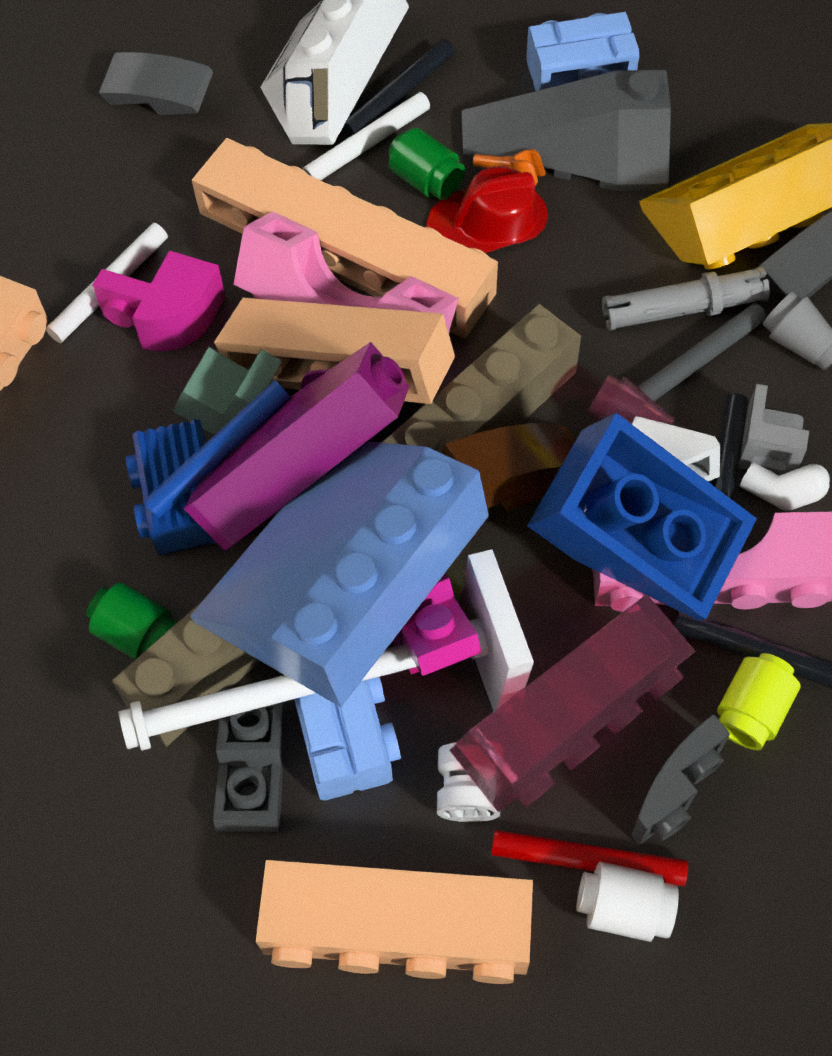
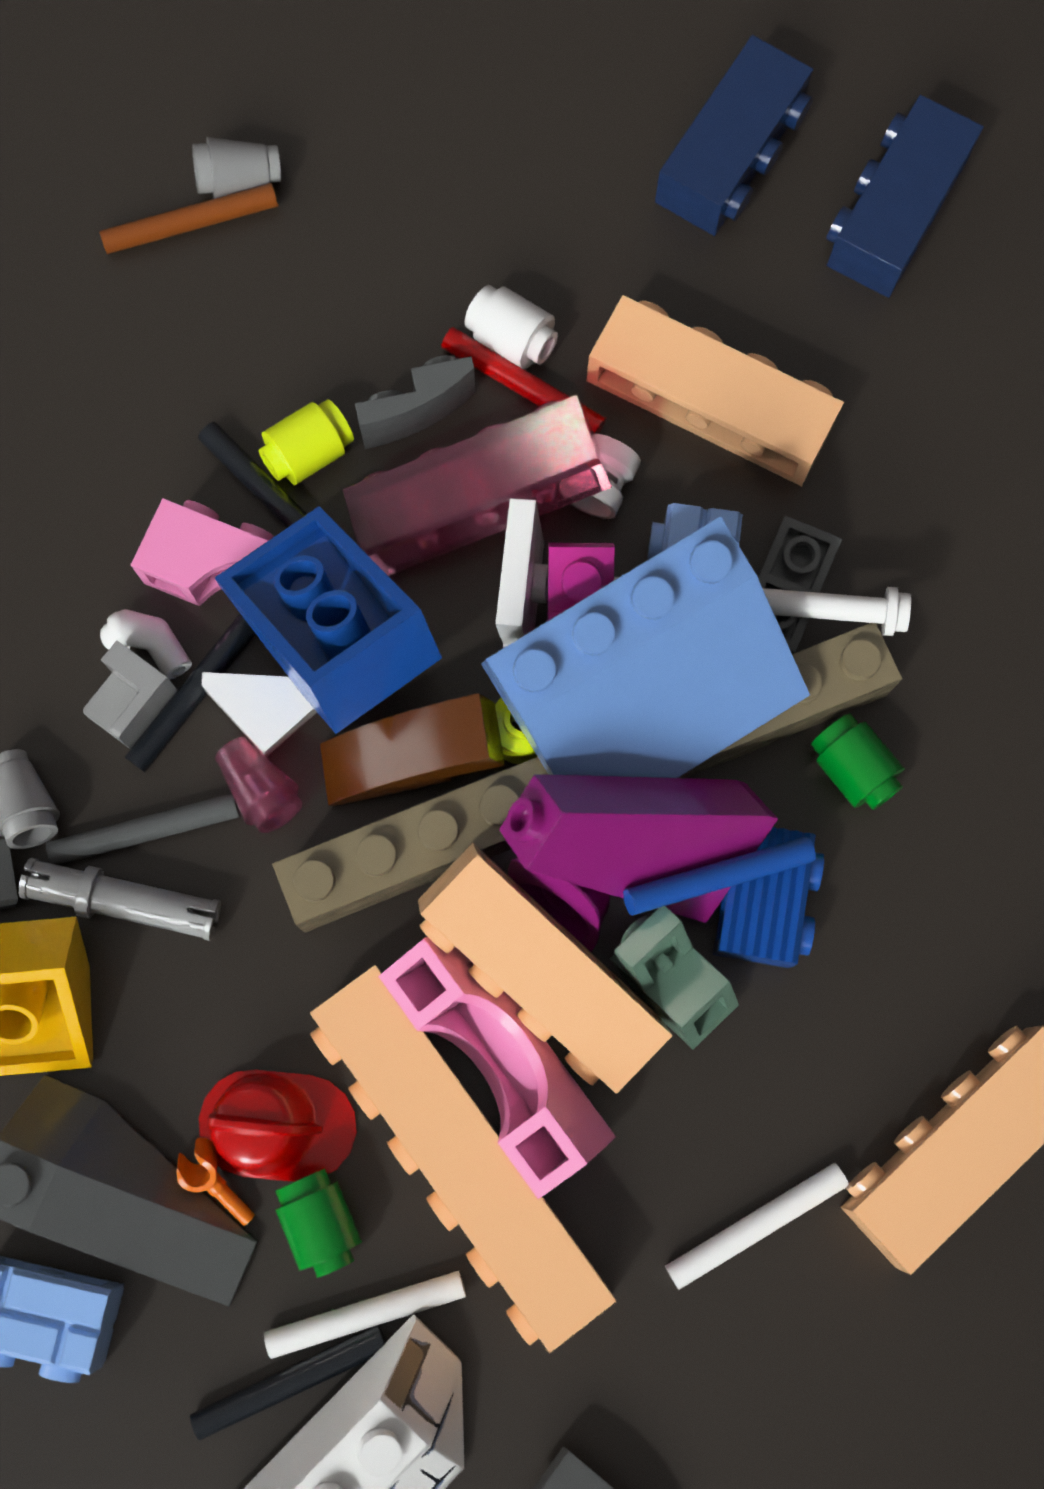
camera: 160 degrees left, 15 degrees up
dark pink brick [92,250,226,351] -> none

